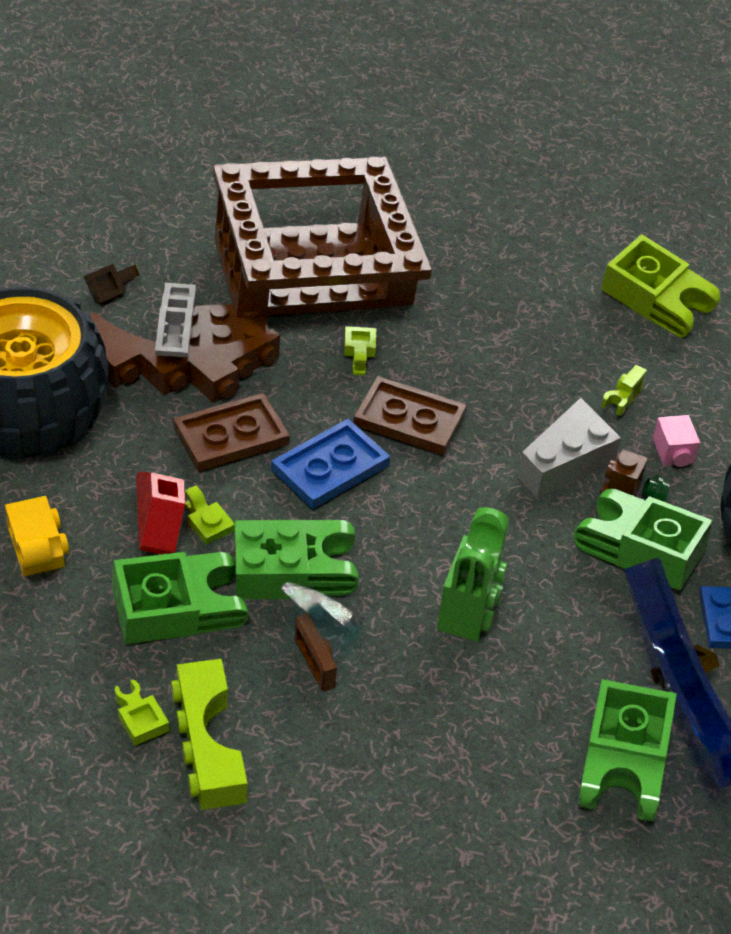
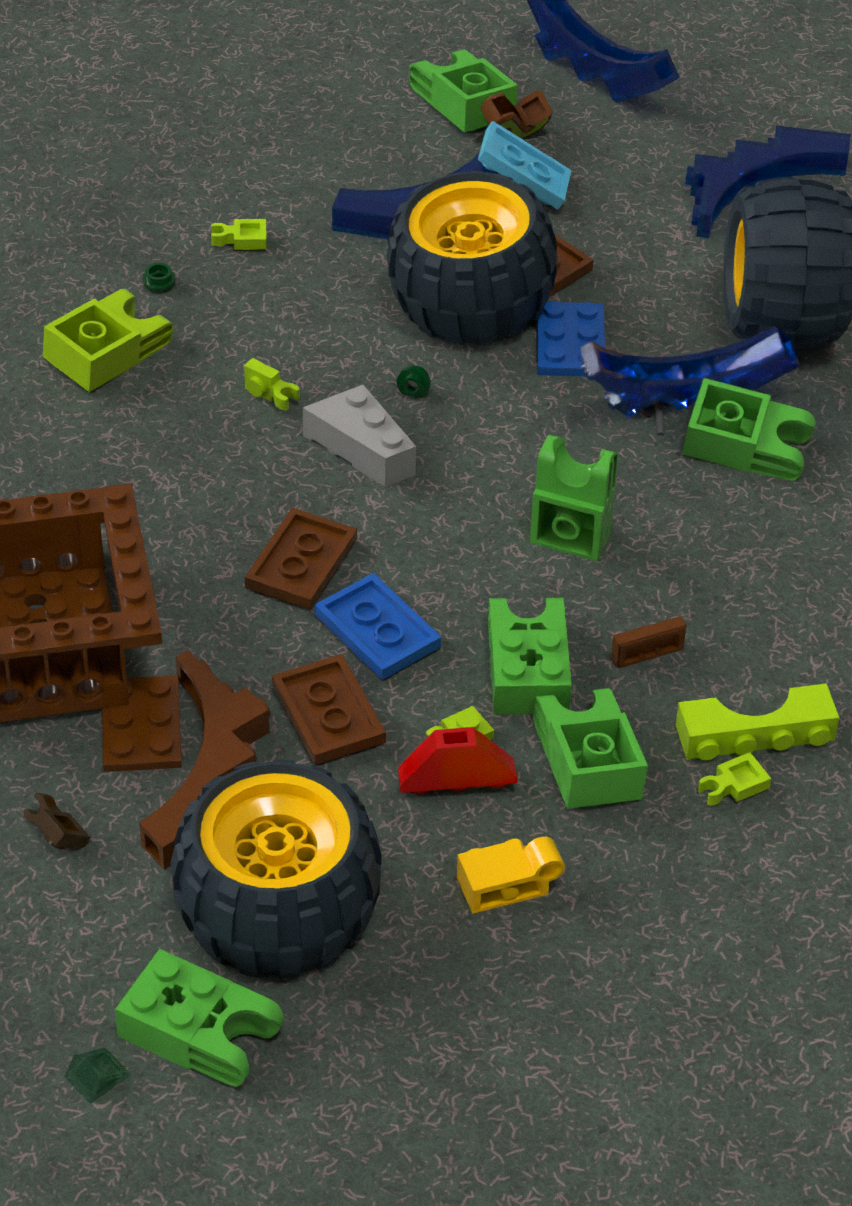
camera: 85 degrees left, 0 degrees up
light grey slope [155,283,196,357] -> none
clear light blue slope [281,583,365,635] -> none
lime plate [344,326,376,376] -> none
bright green brick [574,489,713,590] -> none
reddish brown brick [600,449,648,496] -> none
bright pink brick [653,415,700,467] -> none

